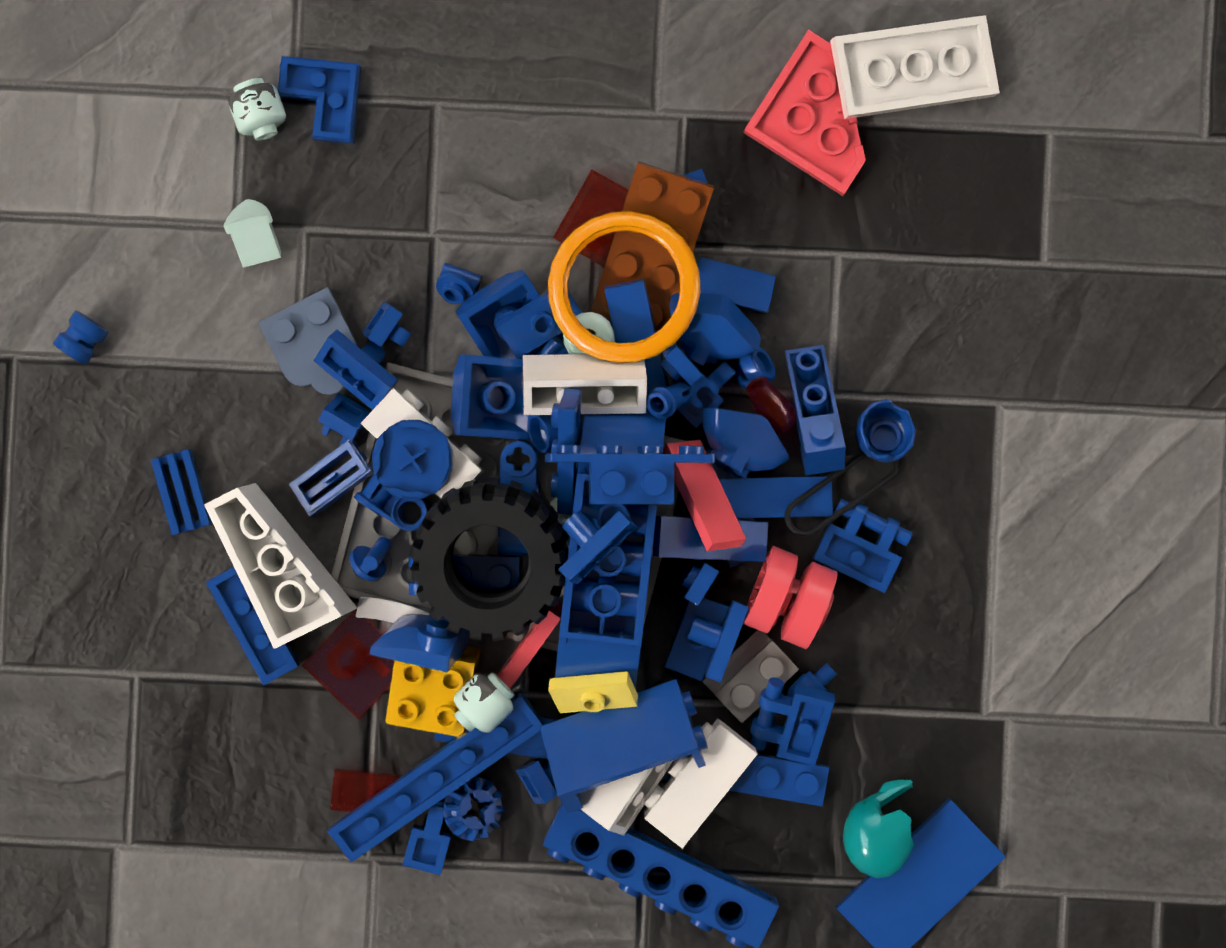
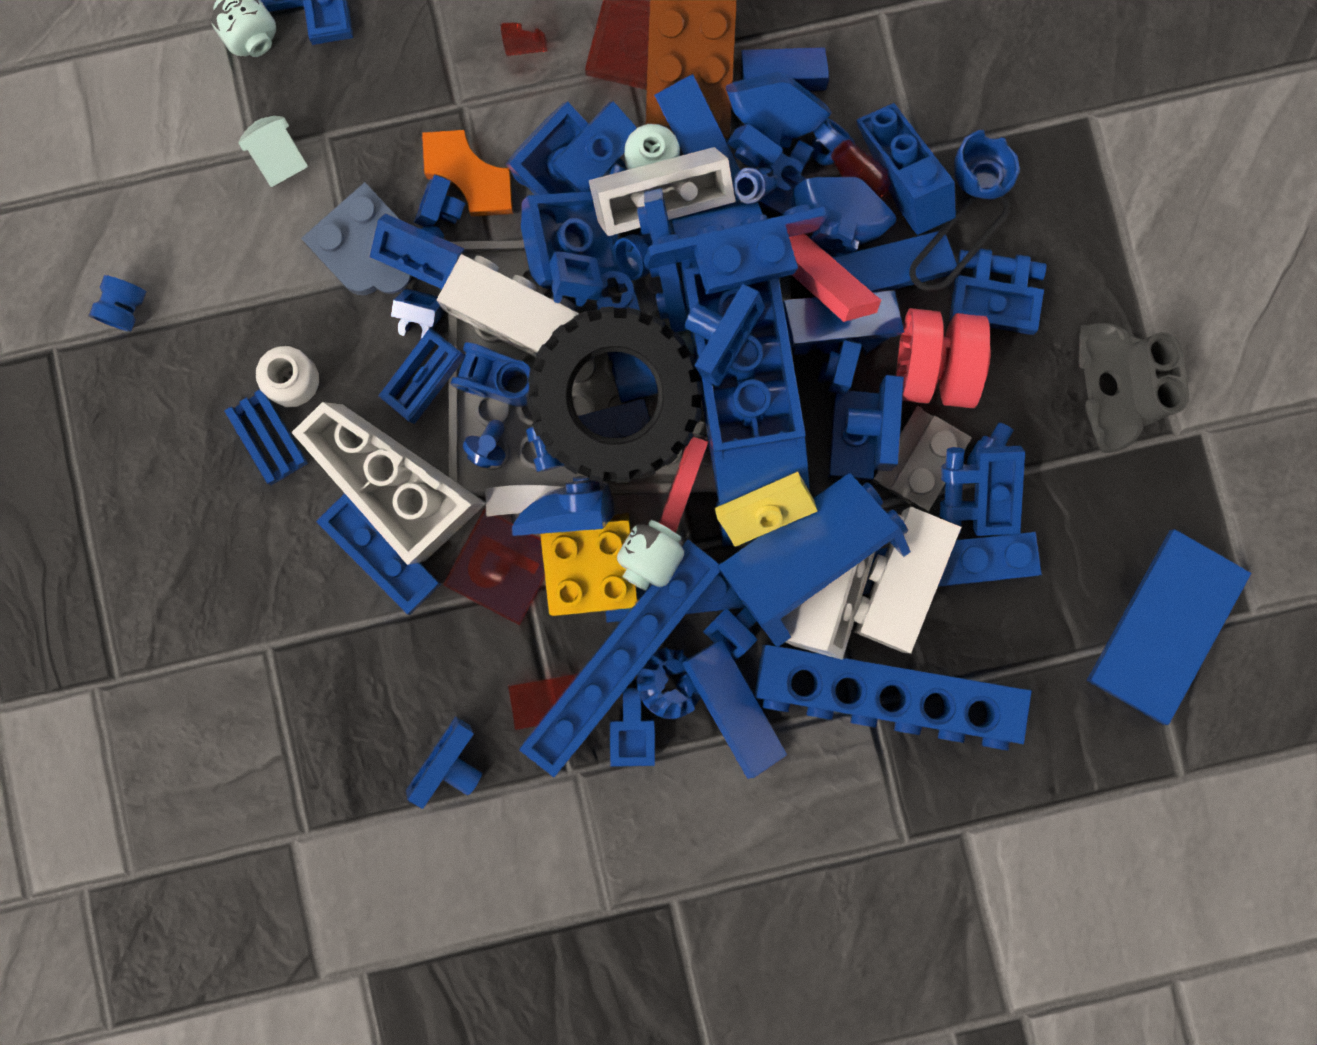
camera: 15 degrees left, 5 degrees down
blue tile [372,420,453,500] -> none
blue plate [436,263,482,304] -> none
light orange wedge [548,211,701,363] -> none
teal helmet [843,780,915,878] -> none
none -> white head [256,346,319,407]
none -> blue tile [406,716,482,809]
none -> orange tile [422,130,513,217]
none -> clear red tile [500,22,548,56]
none -> blue tile [549,251,604,307]
none -> blue tile [682,640,787,779]
none -> dark grey piece [1078,323,1189,453]

